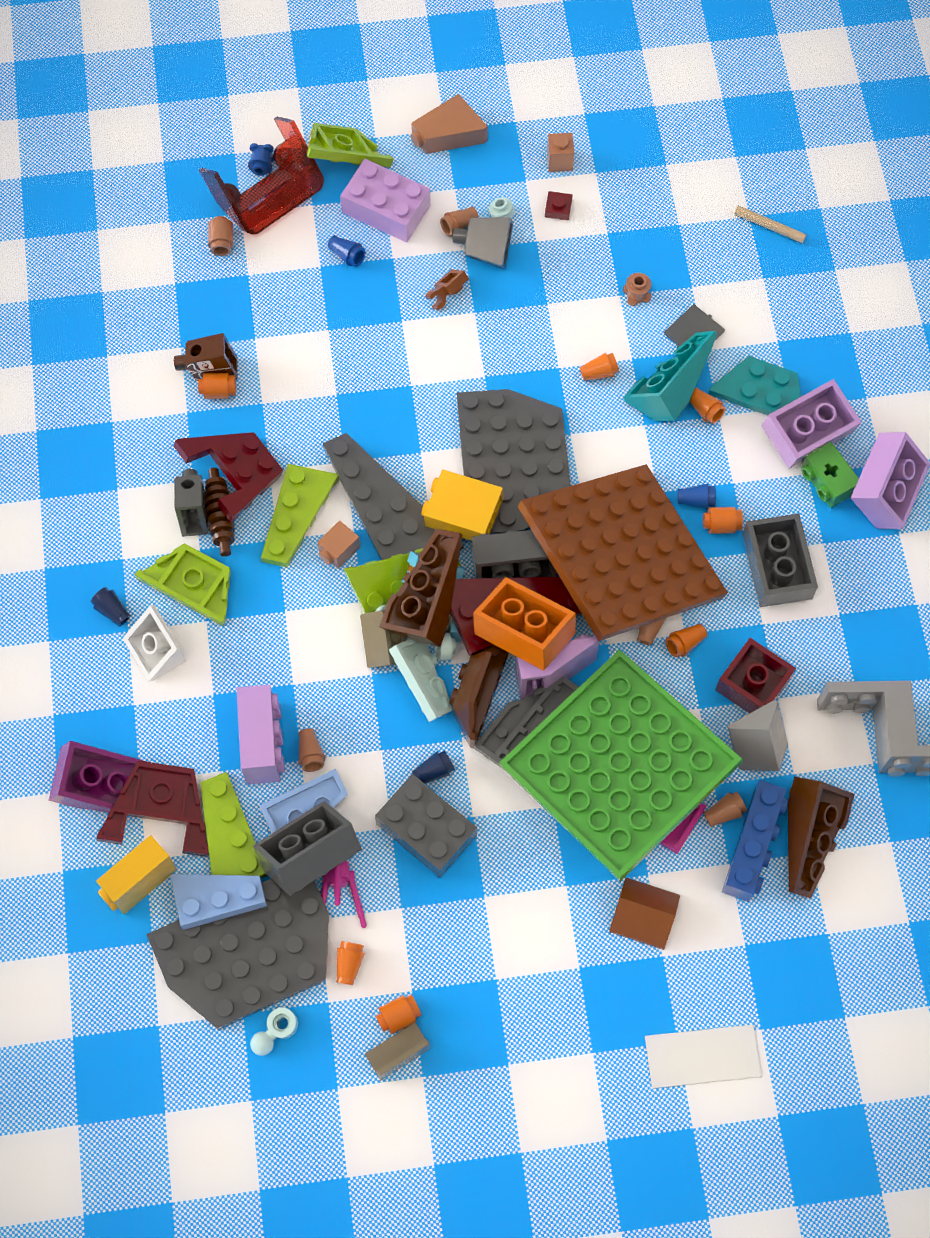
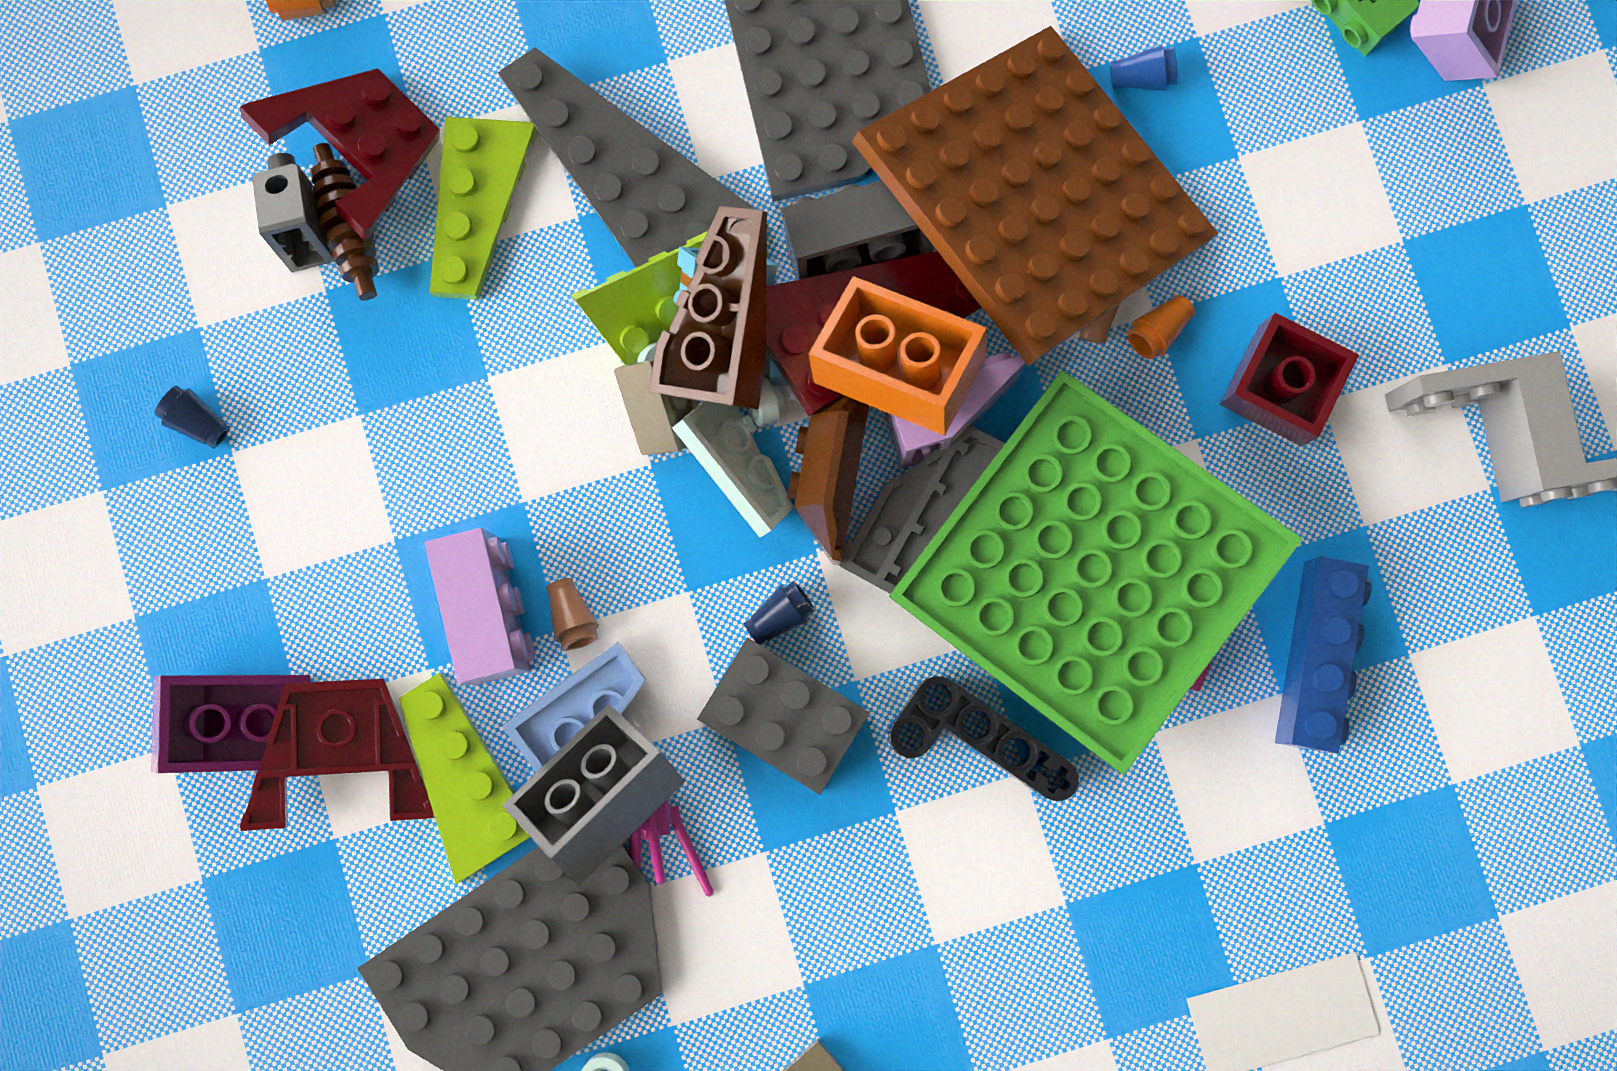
camera: 10 degrees left, 15 degrees up
yellow brick [96,835,178,915] -> none
white slope [123,605,186,682] -> none
lime wing [134,543,231,626] -> none
light blue wing [170,874,267,930] -> none
nougat brick [317,520,360,569] -> none
orange cone [336,941,365,985] -> none
orange brick [376,994,422,1035] -> none
yellow brick [421,469,504,541] -> none
dark orange slope [609,877,680,950] -> none
orange brick [703,507,743,534] -> none
nougat cone [703,791,748,827] -> none
light grey slope [727,700,788,771] -> none
dark grey brick [742,513,818,607] -> none
reddish brown wedge [787,776,855,898] -> none
none -> black beam [888,676,1079,801]

